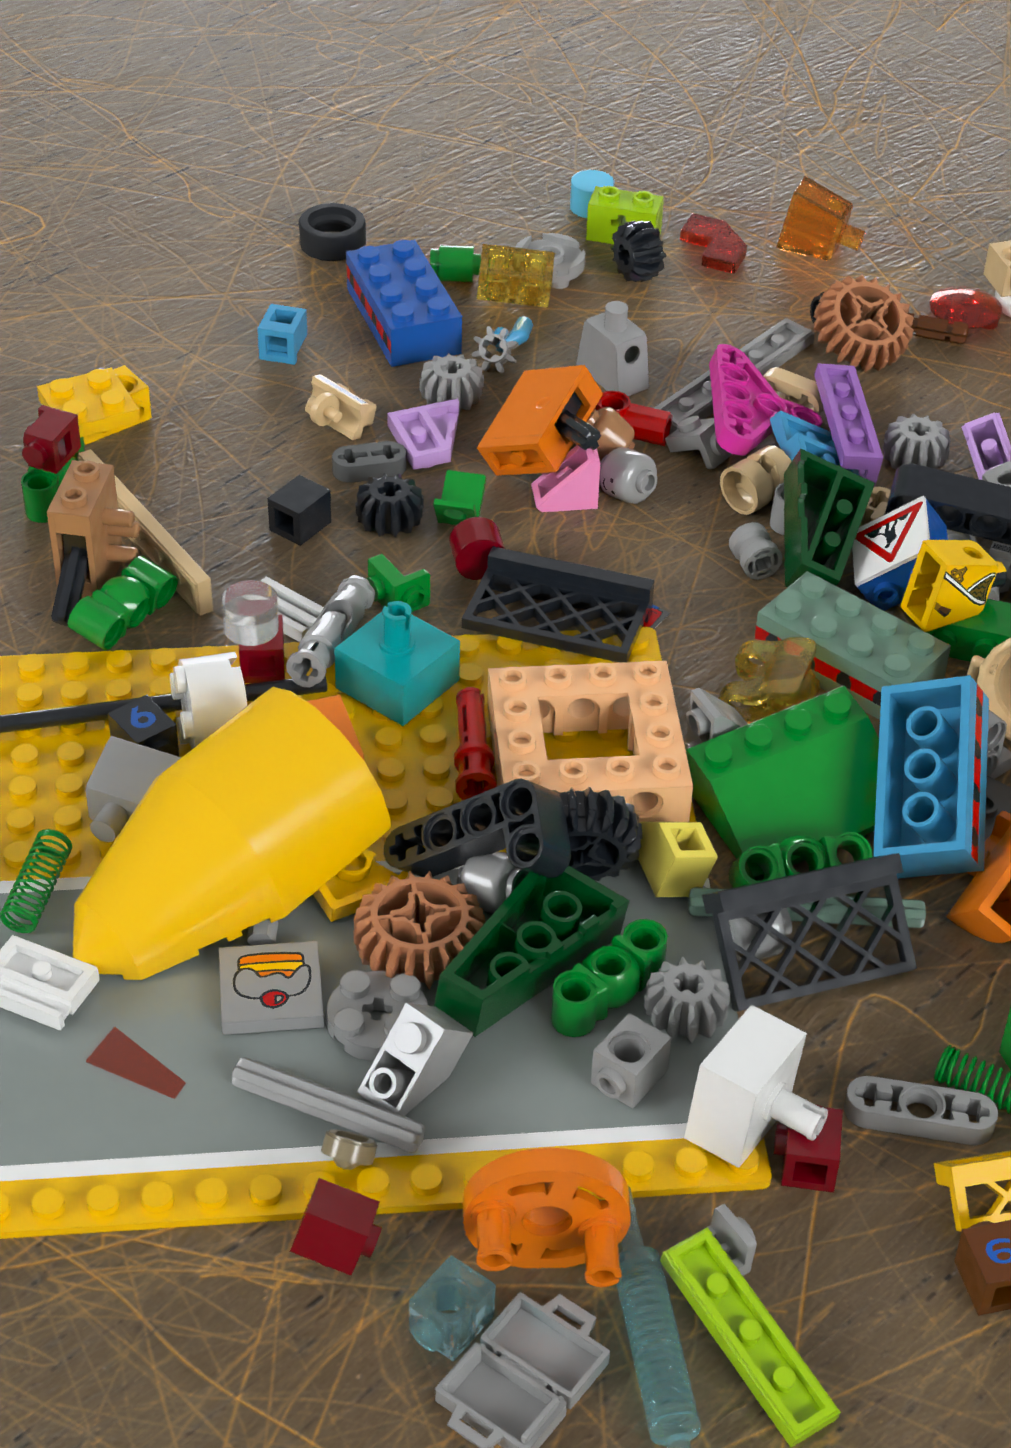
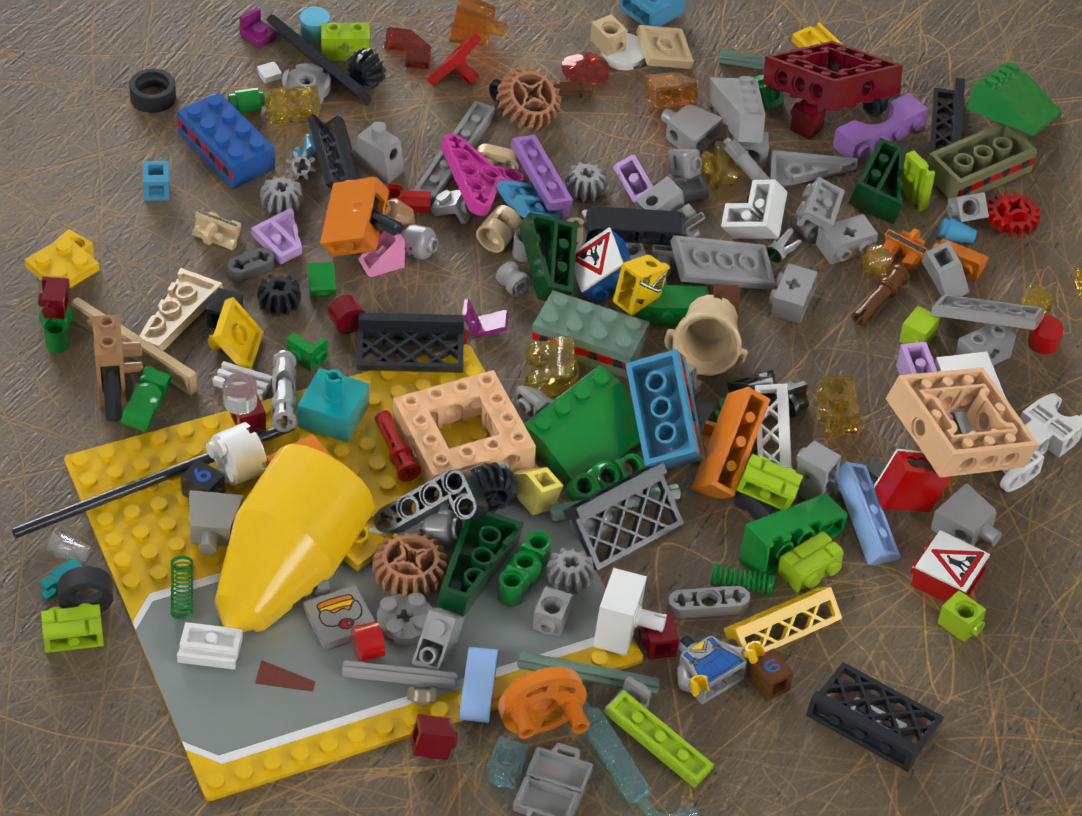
camera: 20 degrees left, 5 degrees up
none -> tan wing [139,268,223,351]
none -> yellow tile [208,297,264,370]
none -> magenta bracket [239,7,277,49]
none -> white piece [257,62,282,83]
none -> black tile [266,14,372,106]
none -> black fence [307,114,361,190]
none -> red piece [351,621,385,662]
none -> red tile [427,32,482,86]
none -> light blue beam [459,647,498,723]
none -> magenta bracket [463,298,509,338]
none -> sand green axle [517,651,660,695]
none -> torso [677,635,765,705]

